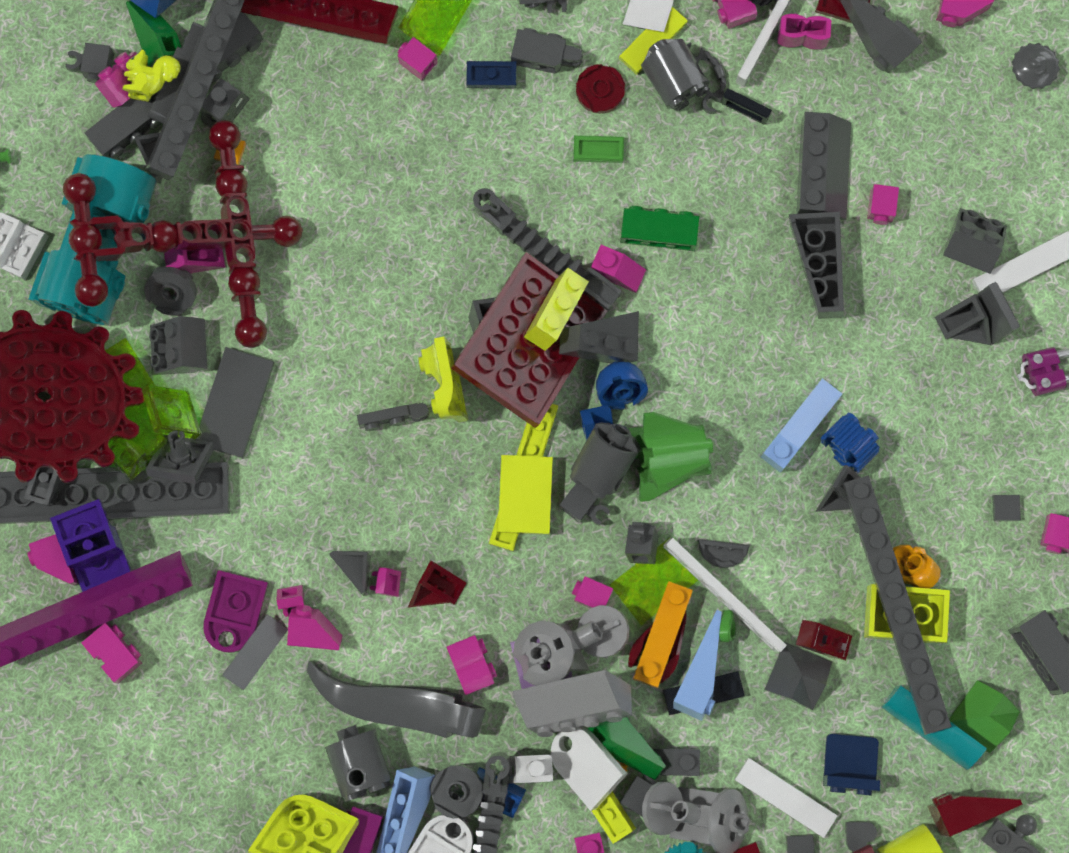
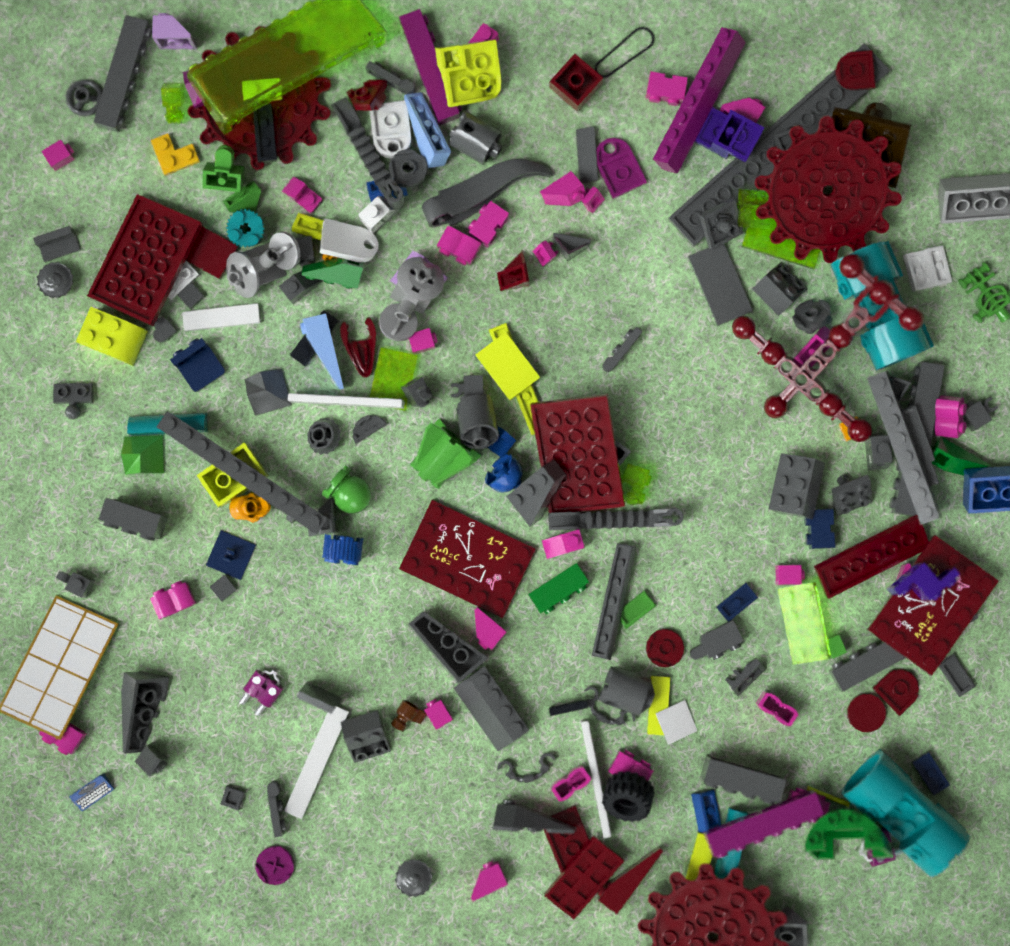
camera: 145 degrees right, 5 degrees up
neon yellow animal [123,50,181,102] -> none
clear neon green tile [142,384,201,439] -> none
neon yellow slope [418,336,469,423] -> none
light grey slope [513,670,632,737] -> none
neon yellow brick [524,268,589,351] -> none
light orange plate [633,581,693,689] -> none
bright green tile [719,610,736,642] -> none
light blue slope [761,378,842,473] -> none
dark red piece [796,620,852,661] -> none
dark red slope [927,793,1023,837] -> none
dark grey slope [935,294,991,345] -> none
none -> dark blue piece [206,530,256,580]
none -> dark grey piece [307,418,341,455]
none -> bright green tile [322,465,371,514]
none -> reddish brown piece [391,699,427,732]
none -> dark red plate [399,500,536,618]
none -> dark pink brick [468,201,509,248]
none -> dark pink slope [474,607,506,650]
none -> dark grey piece [497,753,555,783]
none -> dark red brick [549,53,603,112]
none -> dark grey tile [591,543,636,660]
none -> black piece [595,27,654,78]
none -> clear neon green brick [622,463,652,506]
none -> dark grey brick [768,453,825,519]
none -> dark blue brick [804,509,835,549]
none -> dark grey plate [831,475,872,516]

